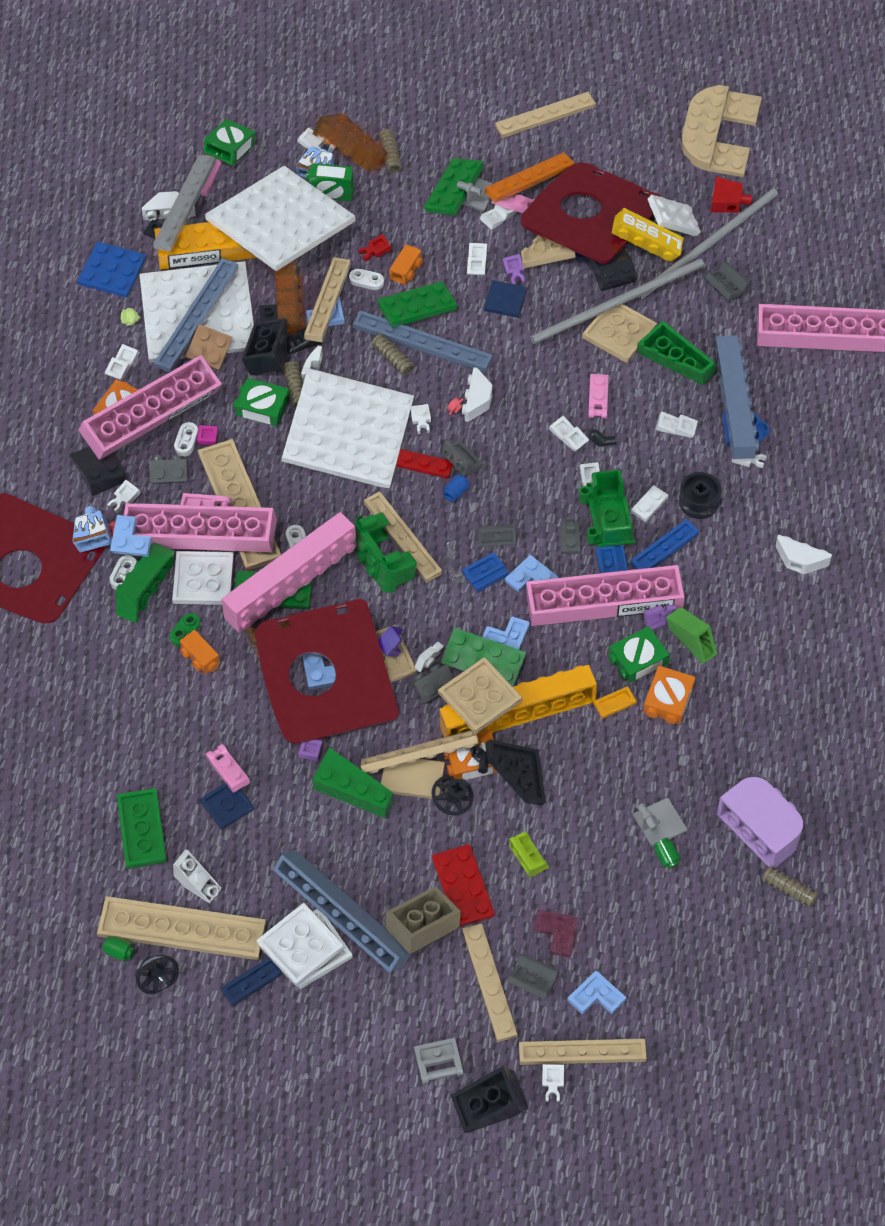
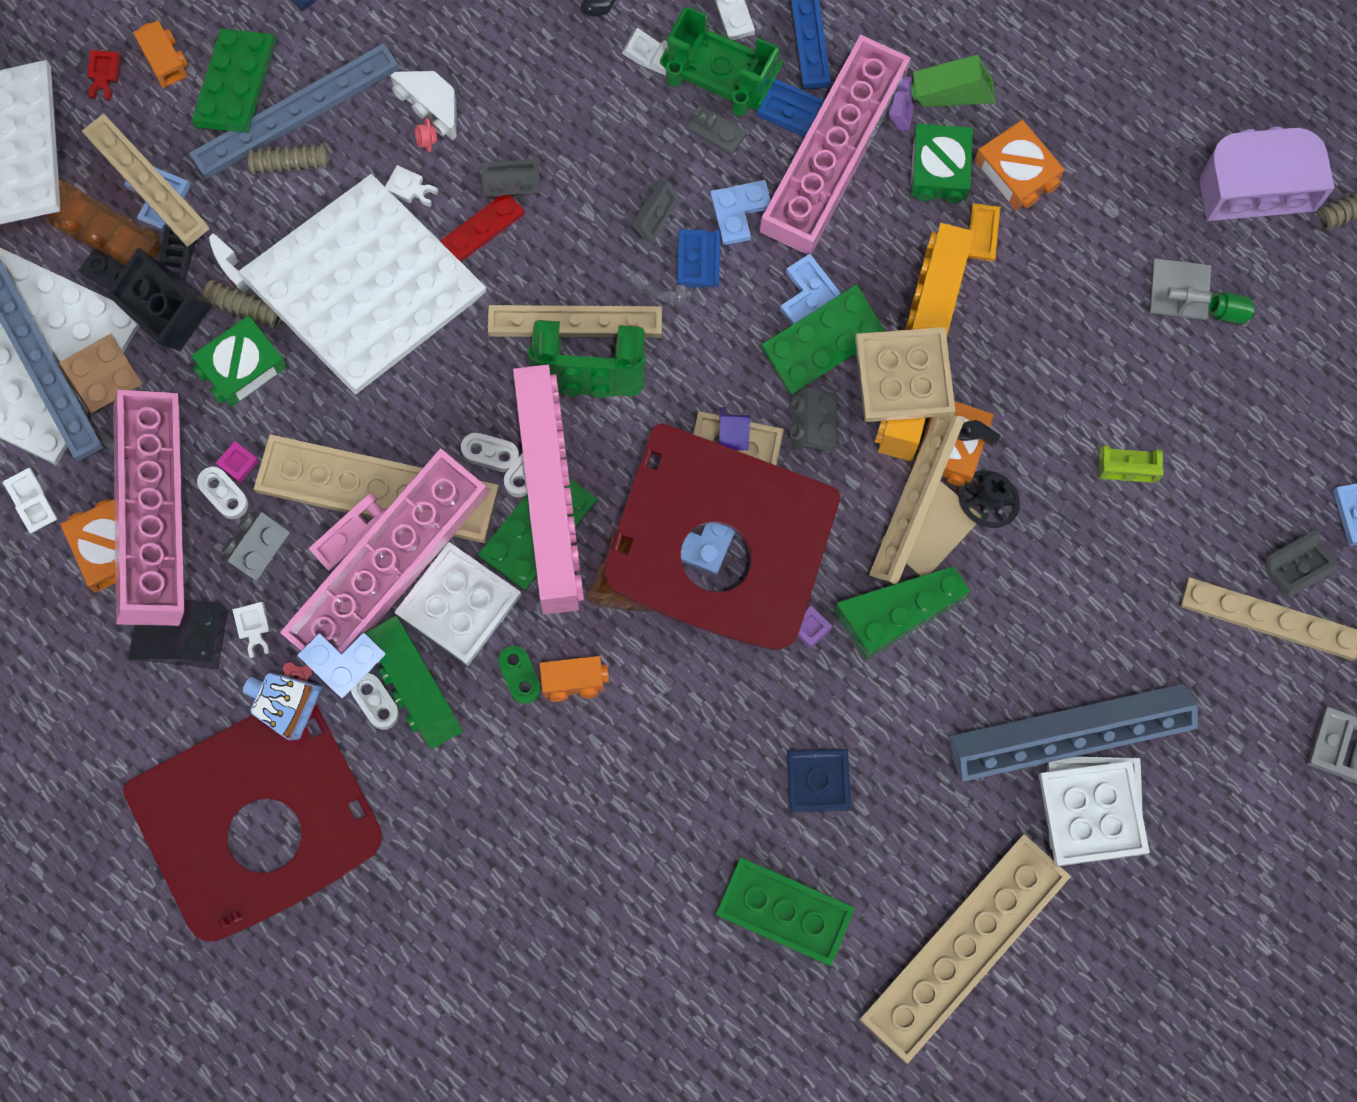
camera: 60 degrees left, 15 degrees up
green brick [102,936,135,962] -> none
black wheel [136,955,179,994] -> none
white slope [173,849,221,903] -> none
bright pink plate [205,744,250,793] -> none
dark blue plate [220,957,284,1007] -> none
white plate [349,269,384,290] -> none
dark tan brick [385,886,461,954] -> none
white plate [415,642,444,672] -> none
red plate [431,844,495,927] -> none
blue brick [442,475,469,502] -> none
black plate [485,739,546,805] -> none
clear pink plate [533,910,578,958] -> none
white slope [549,416,589,452] -> none

